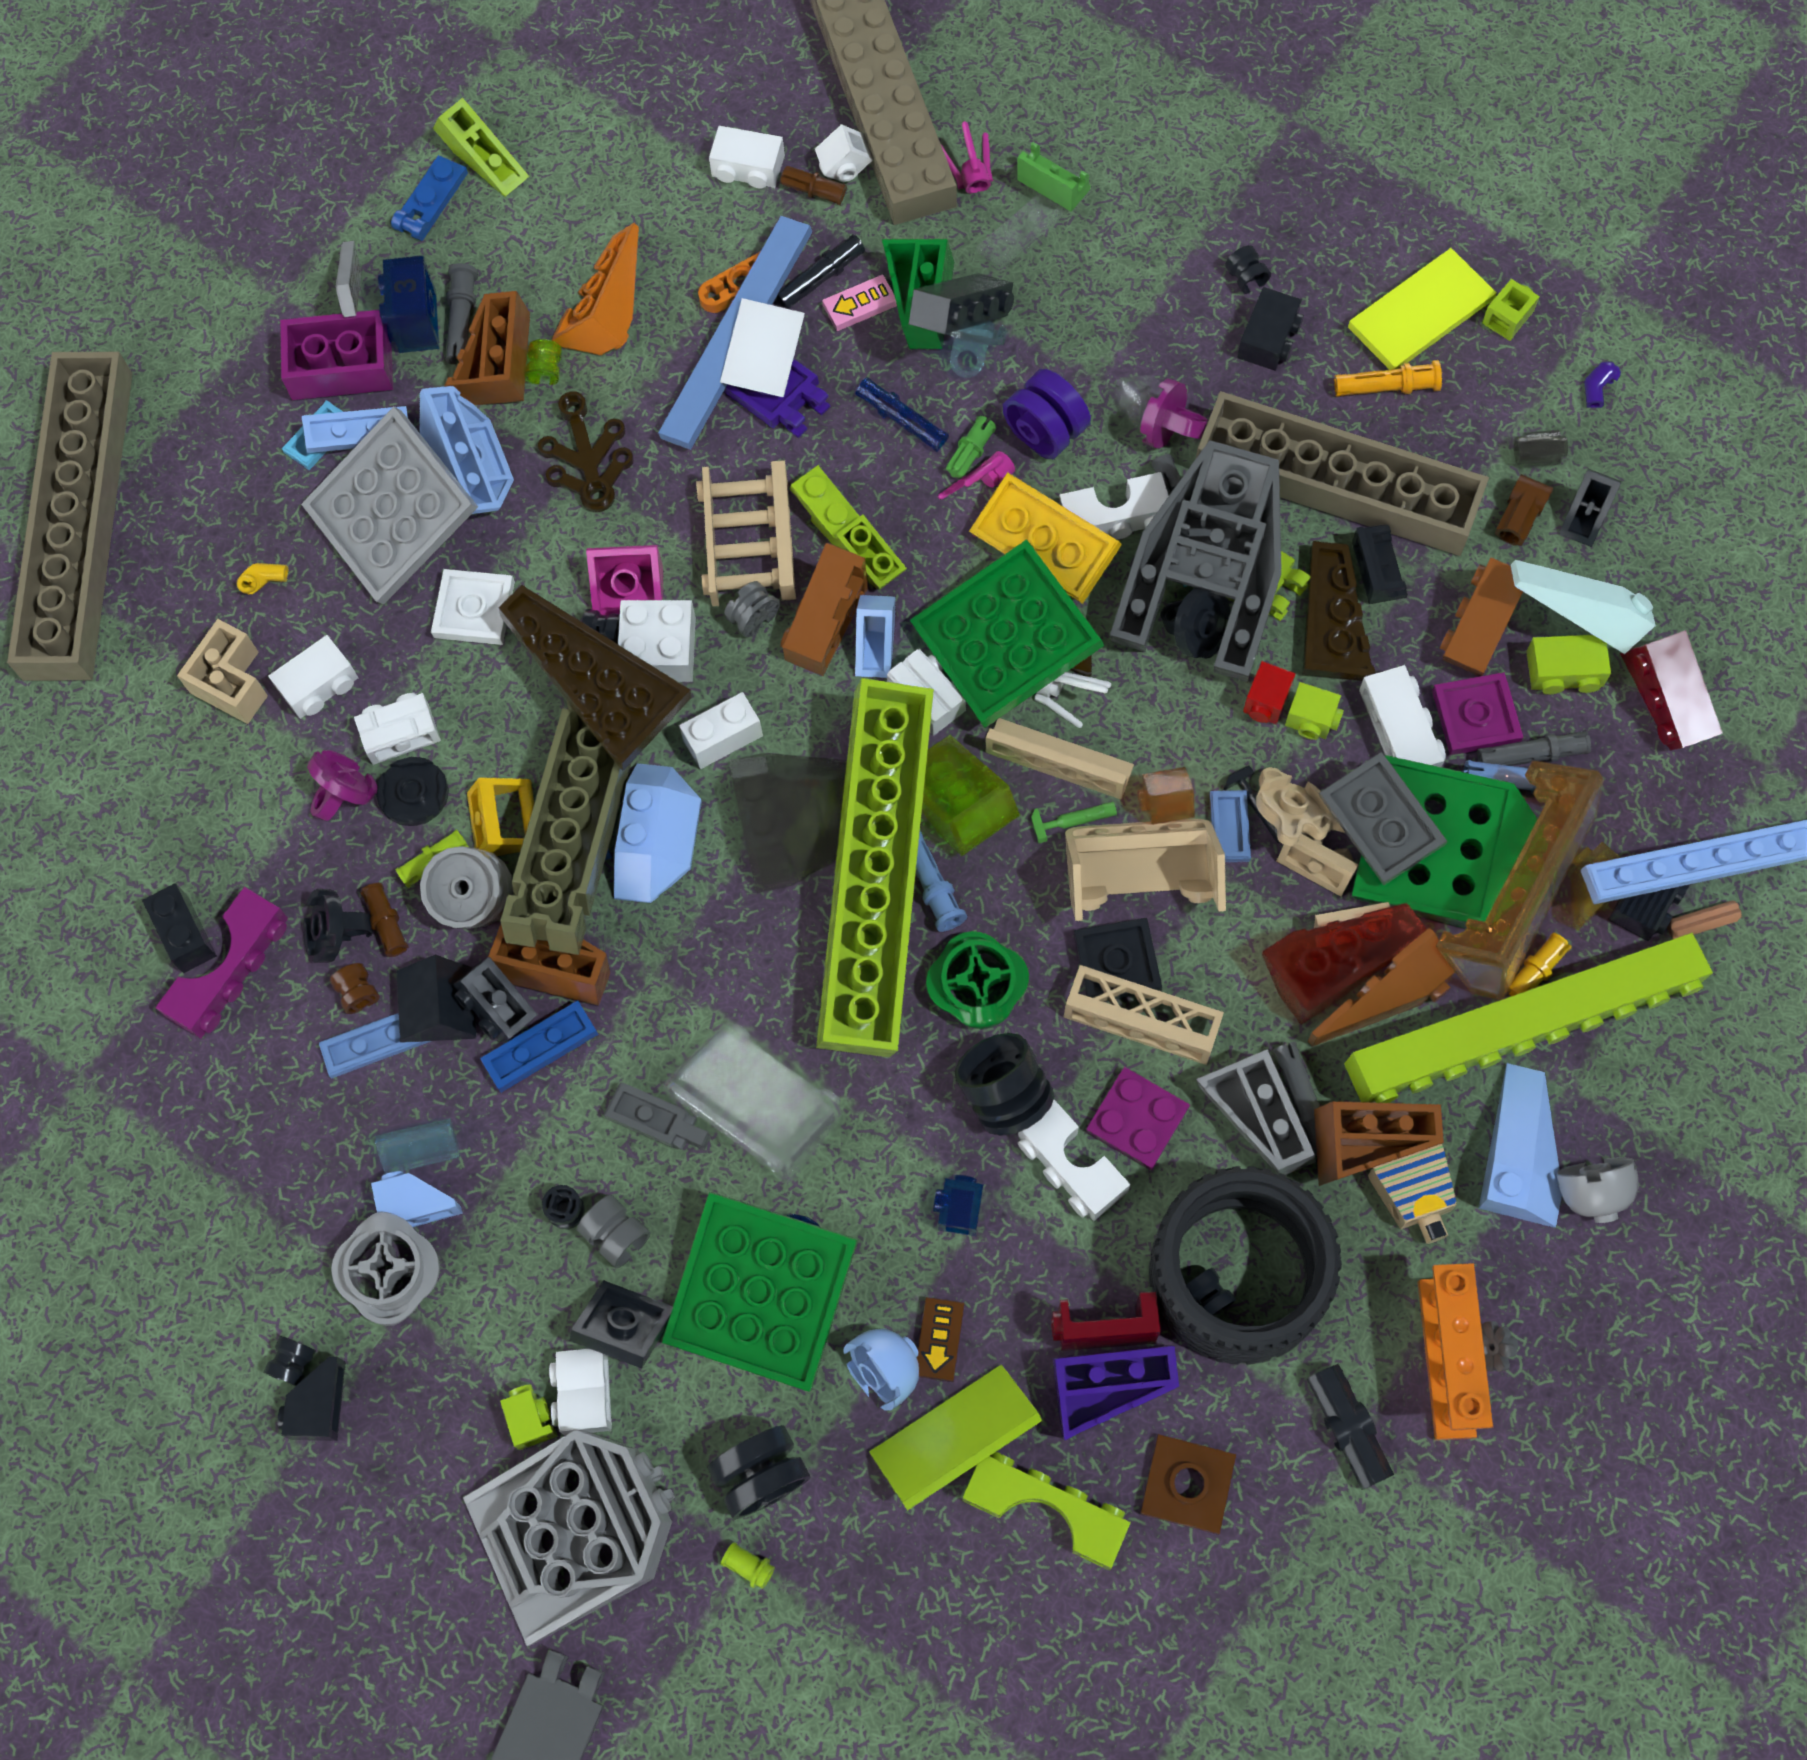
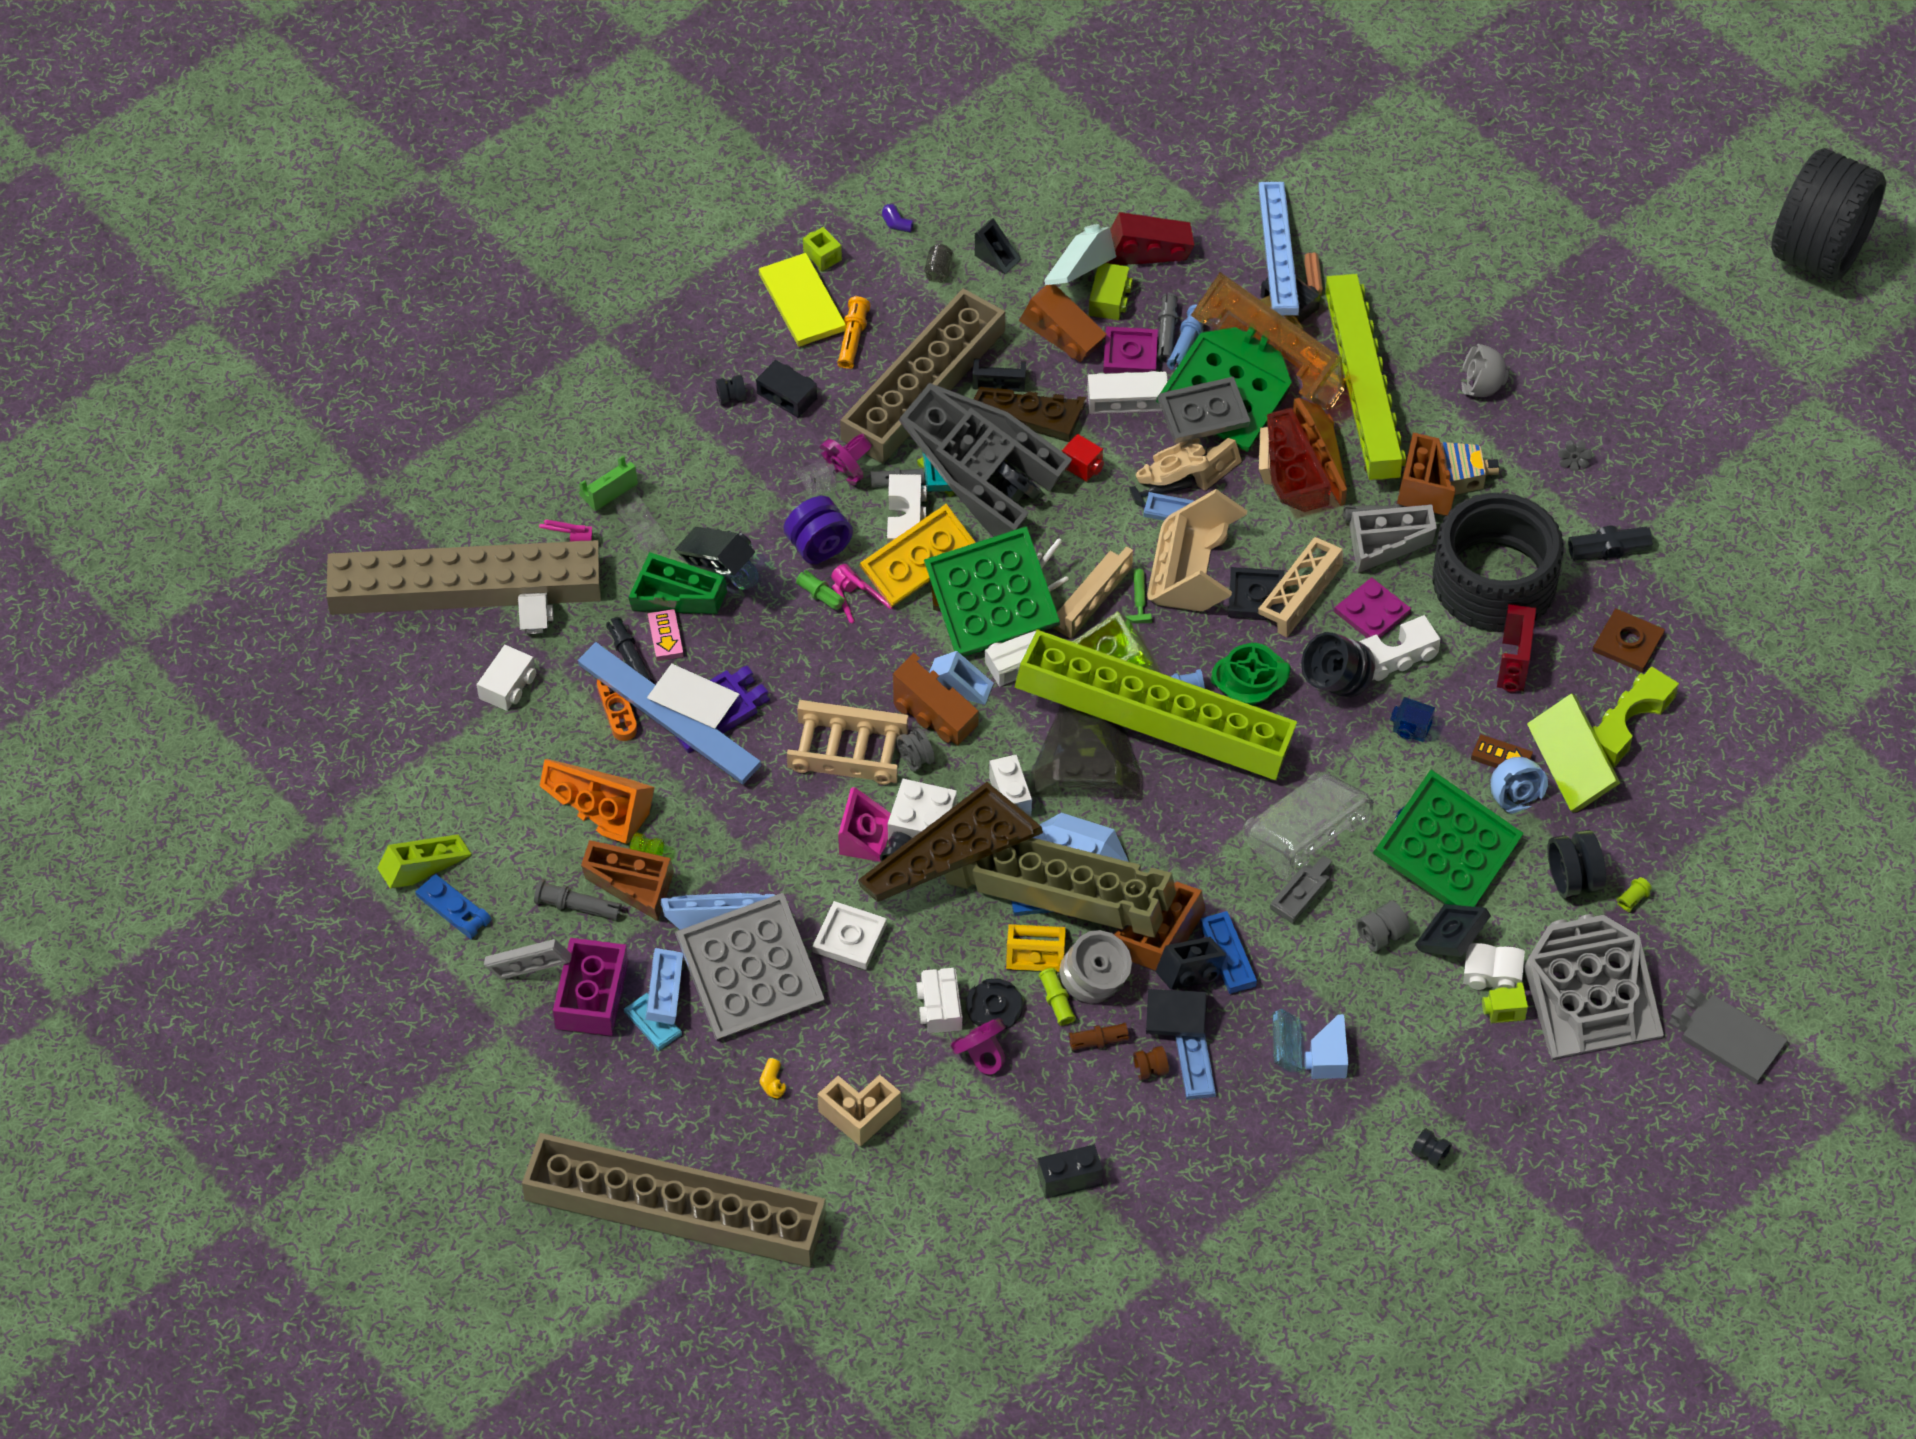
camera: 80 degrees left, 15 degrees down
magenta arch [155,887,289,1039] -> none
white brick [268,635,358,719] -> none
black slope [277,1356,346,1441] -> none
black tile [303,889,373,963] -> none
light grey piece [332,1212,440,1326] -> none
clear blue brick [378,255,440,353] -> none
dark brown plant [538,391,634,512] -> none
black wheel [542,1185,585,1230] -> none
reddish brown axle [780,166,847,206] -> none
lime slope [790,465,907,590] -> none
clear blue pin [855,377,949,452] -> none
dark purple wedge [1052,1345,1180,1441] -> none
clear orange brick [1137,767,1195,825] -> none
lime brick [1285,682,1344,740] -> none
orange fence [1418,1263,1493,1440] -> none
light blue wedge [1479,1063,1562,1228] -> none
reddish brown piece [1494,474,1553,546] -> none

